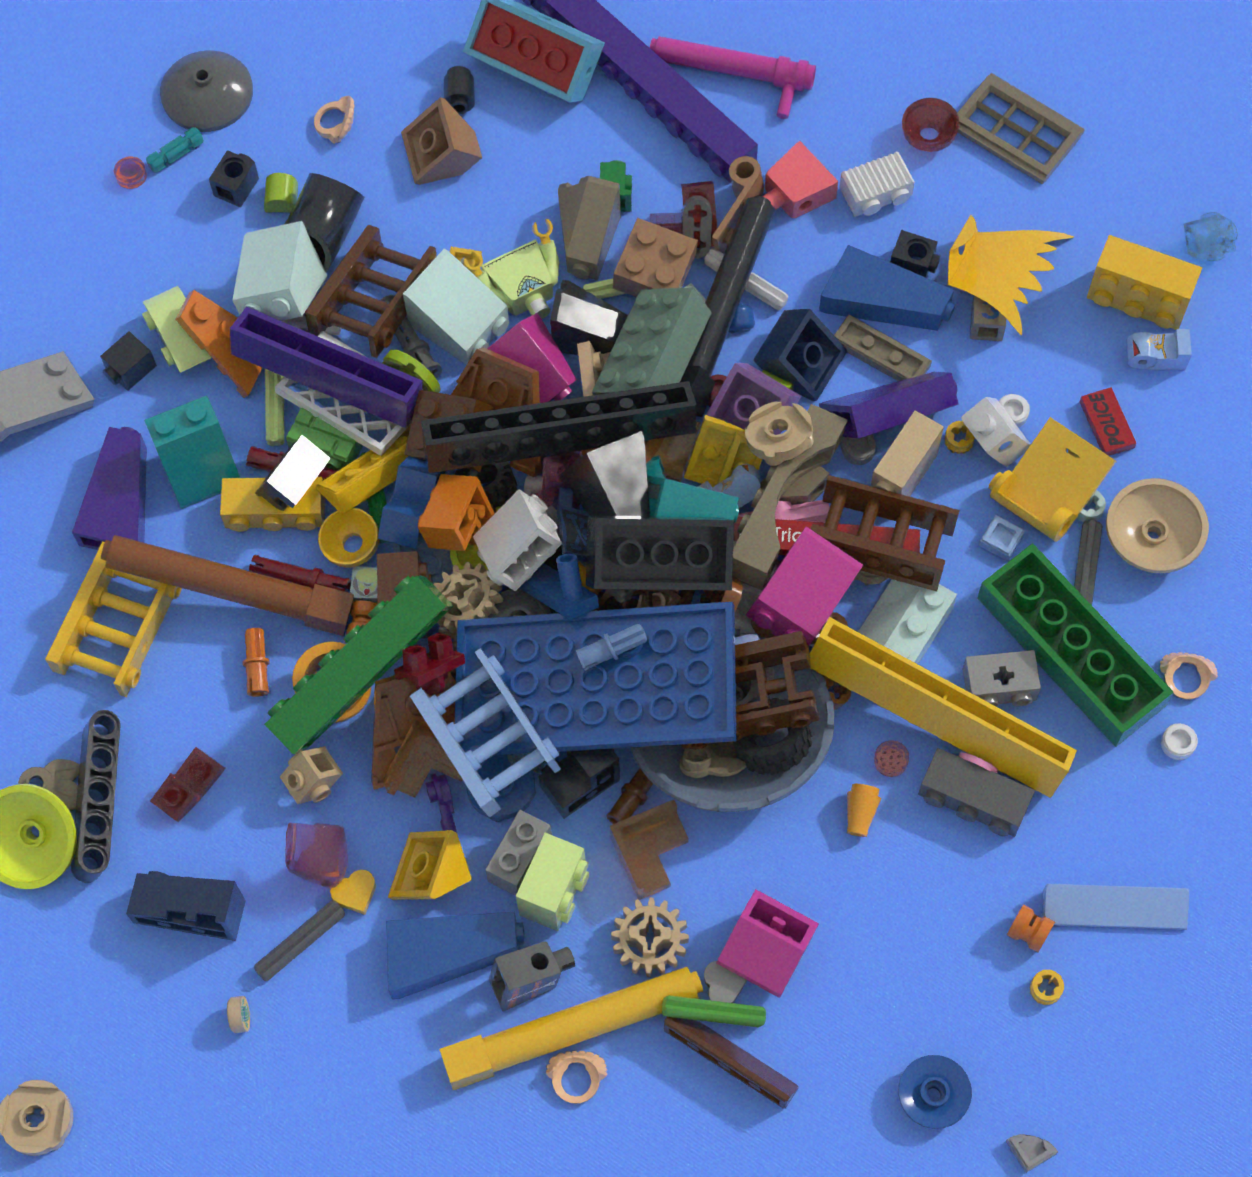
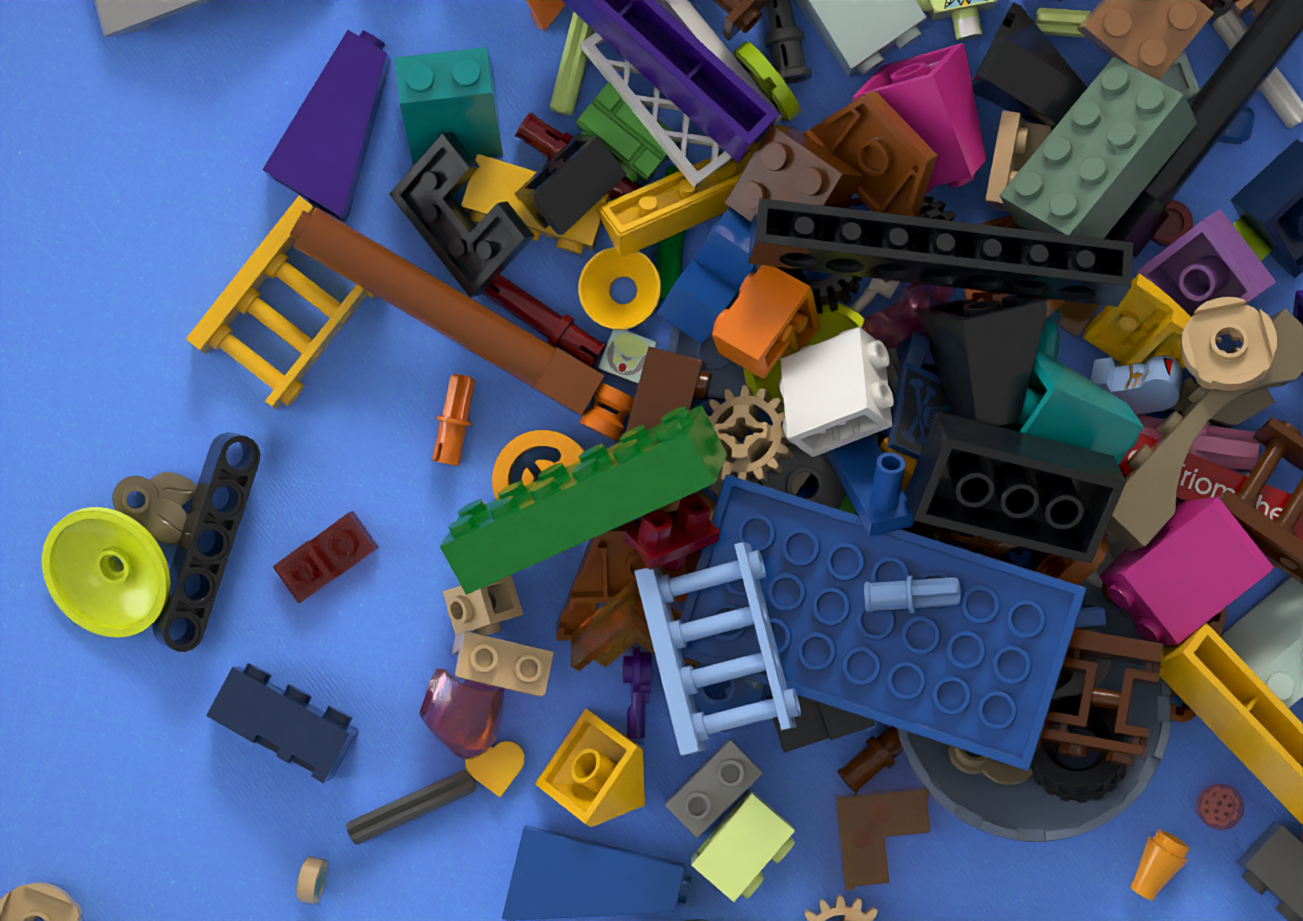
camera: 20 degrees right, 20 degrees up
none -> black plate [389,132,535,298]
none -> tan bracket [451,631,554,697]

